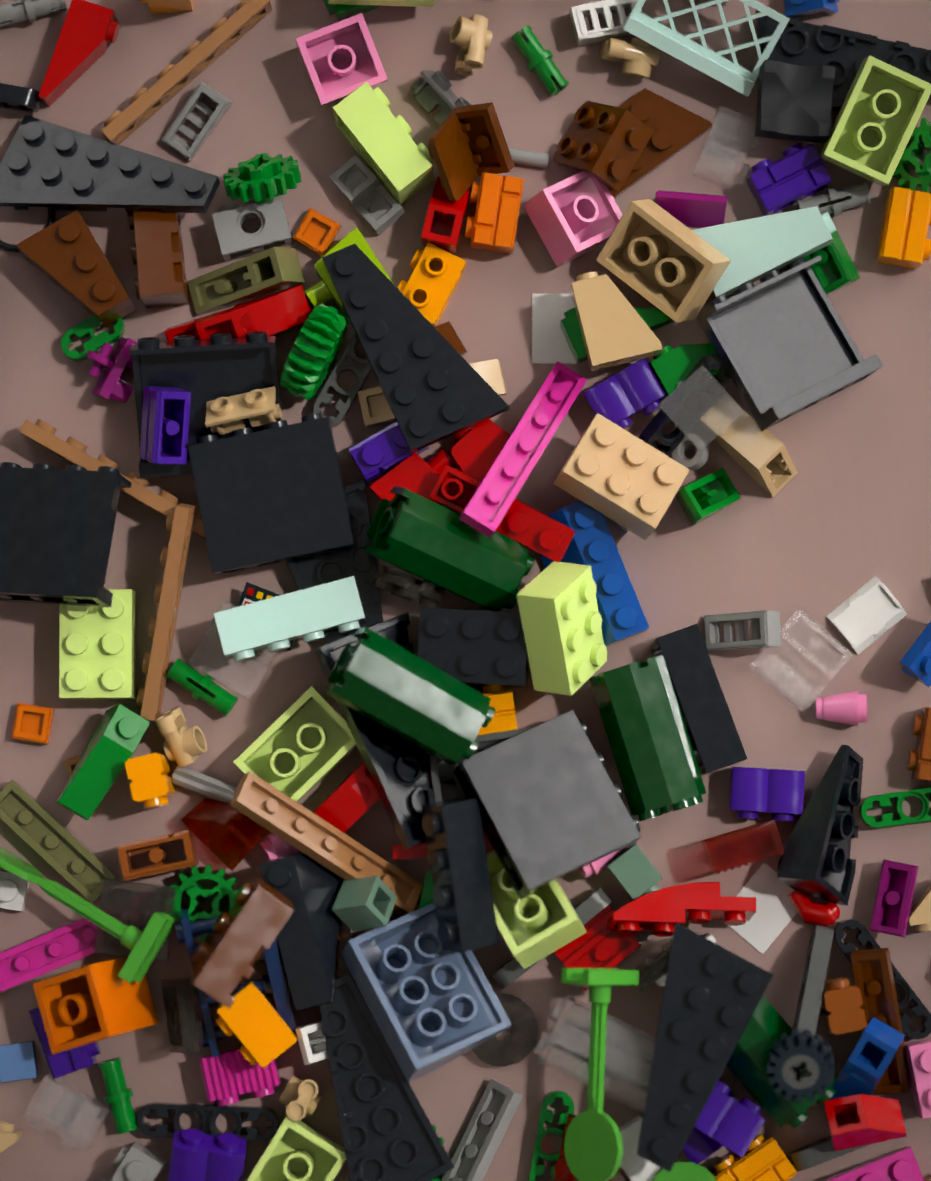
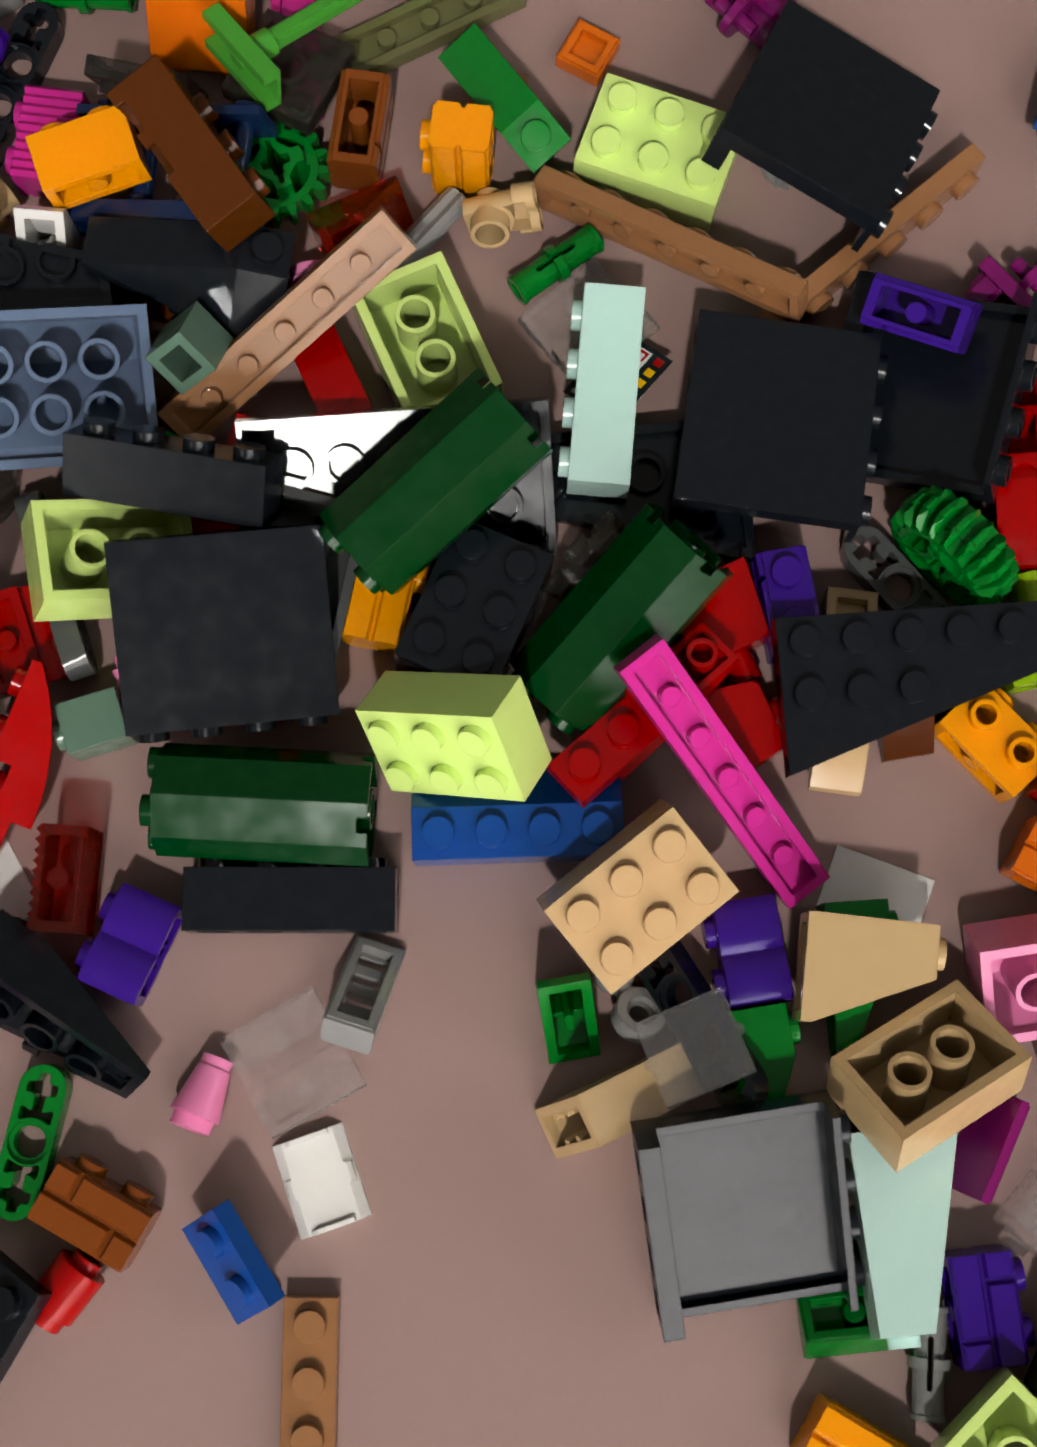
camera: 110 degrees right, 5 degrees down
tan hinge [205,386,282,435] -> none

